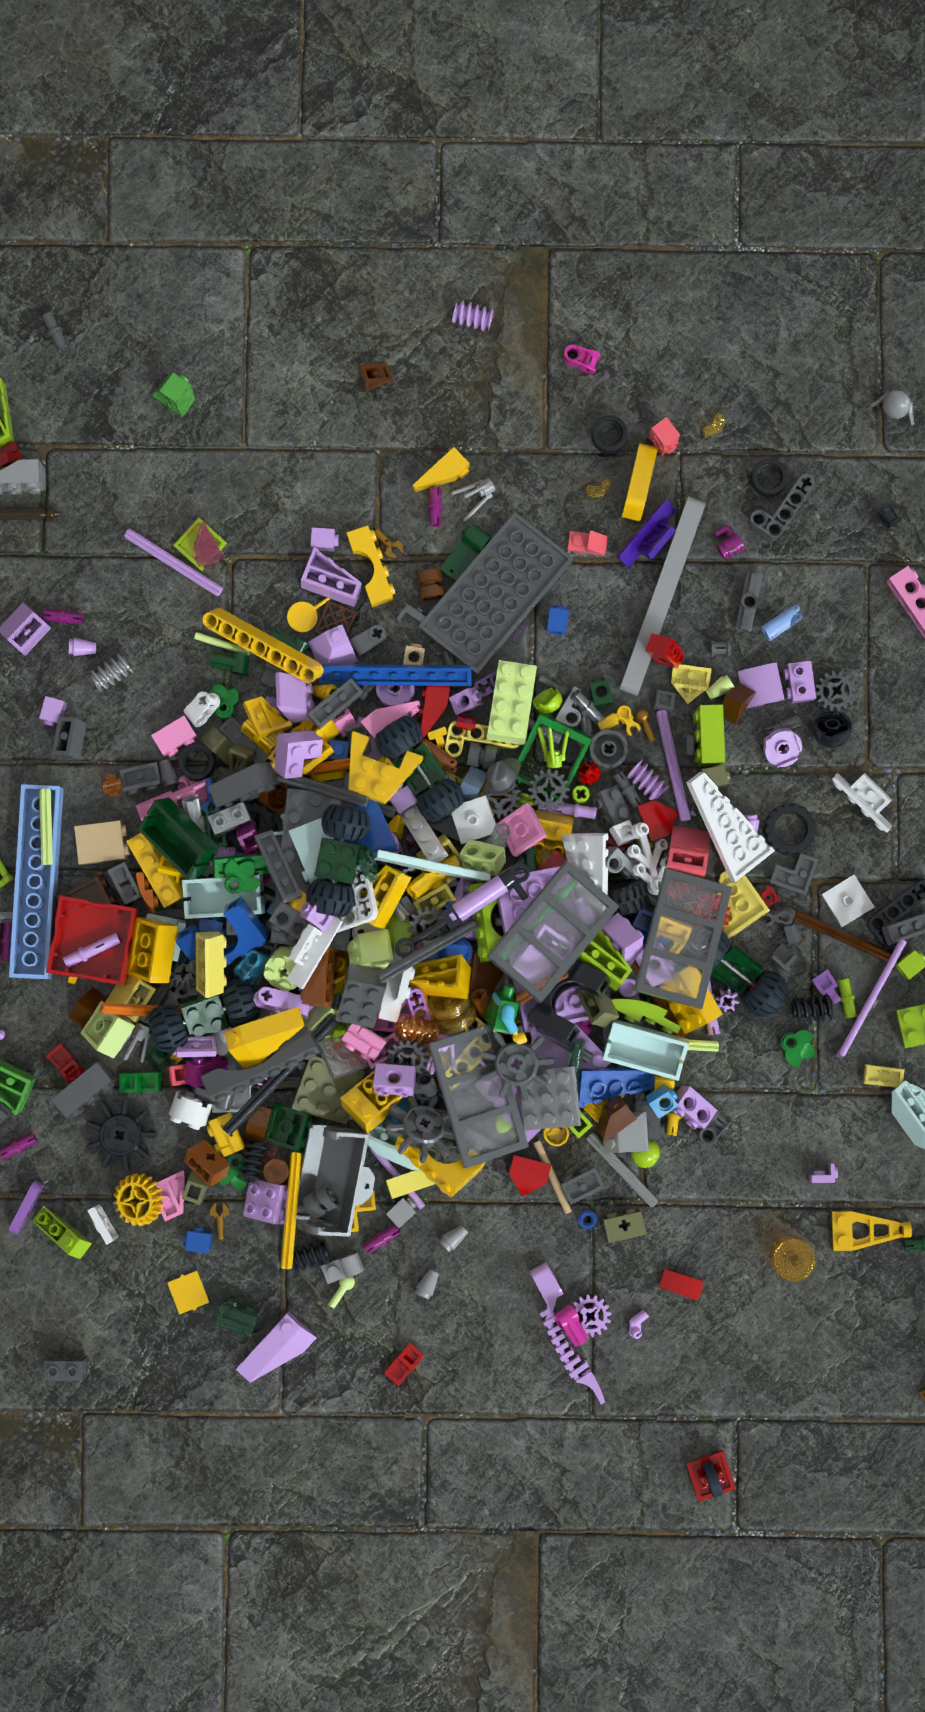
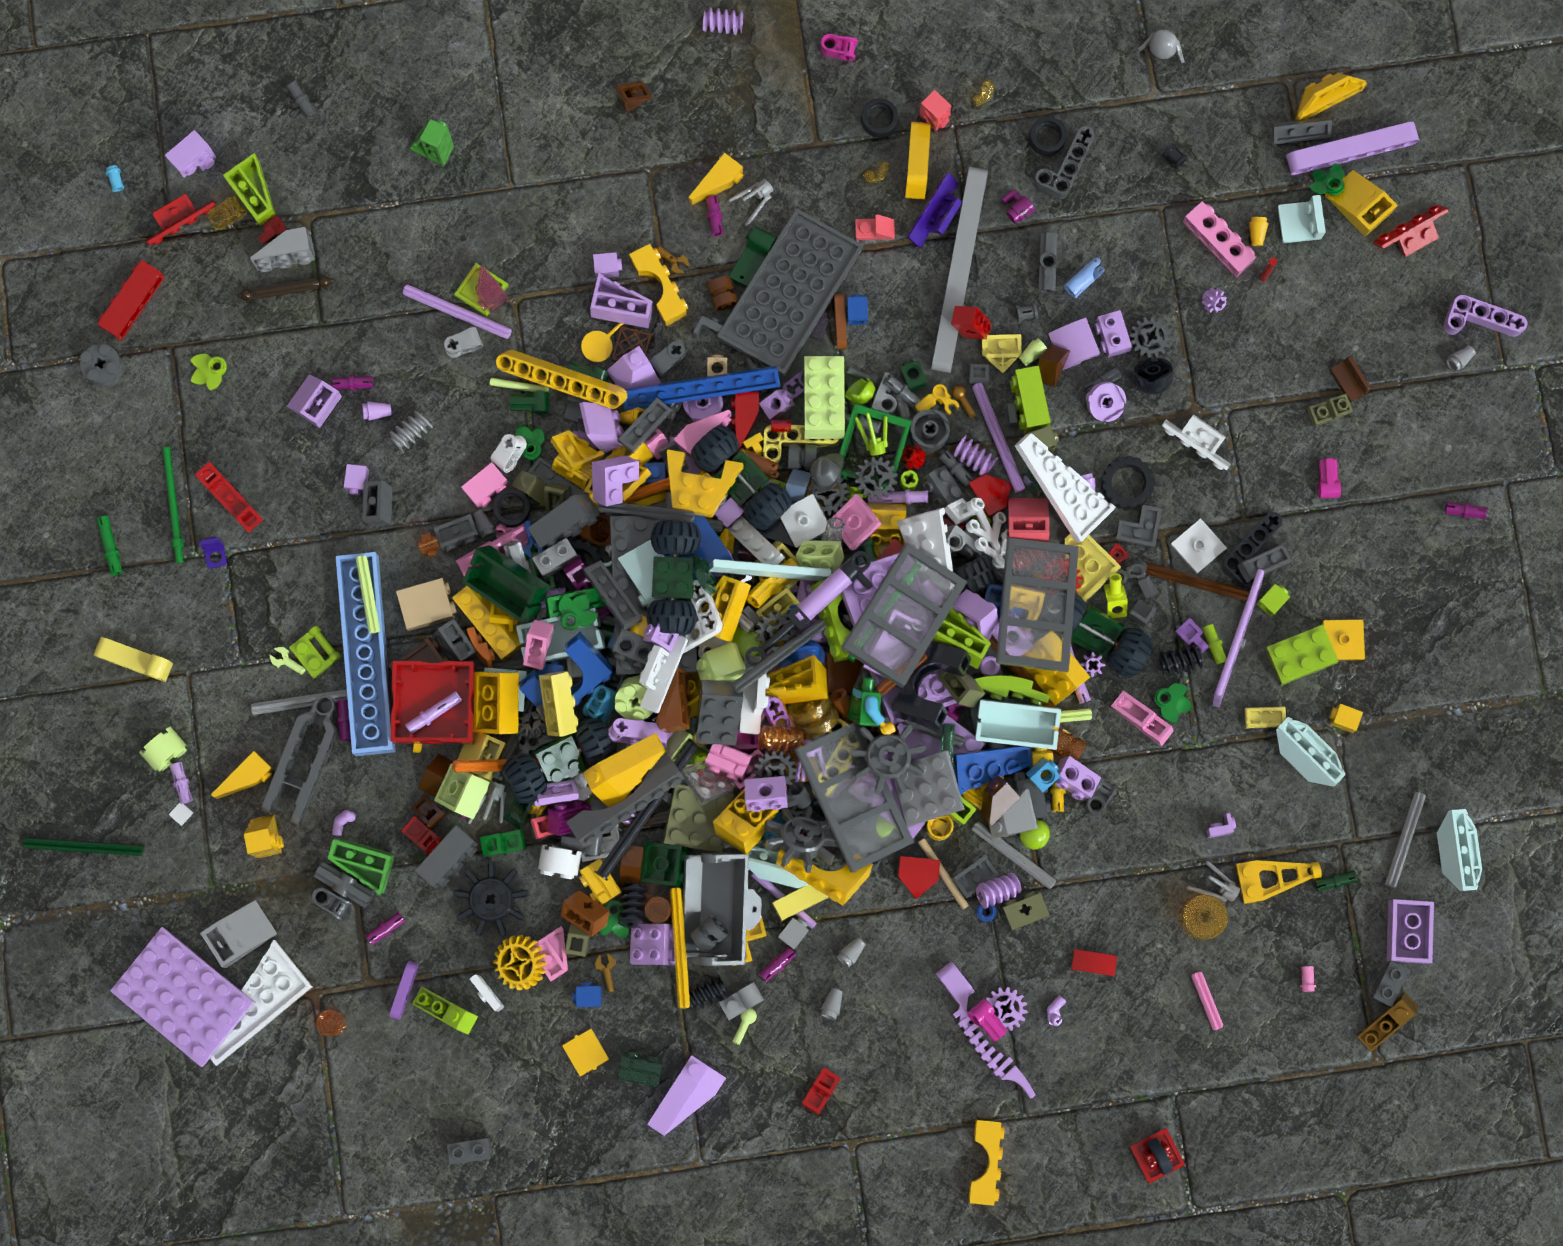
camera: 10 degrees left, 5 degrees down
none -> reddish brown slope [411,794,447,830]
none -> light grey piece [444,327,484,358]
none -> bright pink arch [523,620,554,670]
none -> dark orange beam [834,293,847,349]
none -> yellow arch [968,1120,1005,1206]
none -> lavender piece [976,873,1021,909]
none -> clear orange wheel [1051,728,1087,761]
none -> neon yellow bracket [1103,573,1128,618]
none -> bright pink slope [1111,691,1174,746]
none -> light grey plant [1187,861,1240,902]
none -> bright pink axle [1191,971,1223,1030]
none -> lavender gear [1202,288,1227,313]
none -> bright pink pin [1300,966,1316,992]

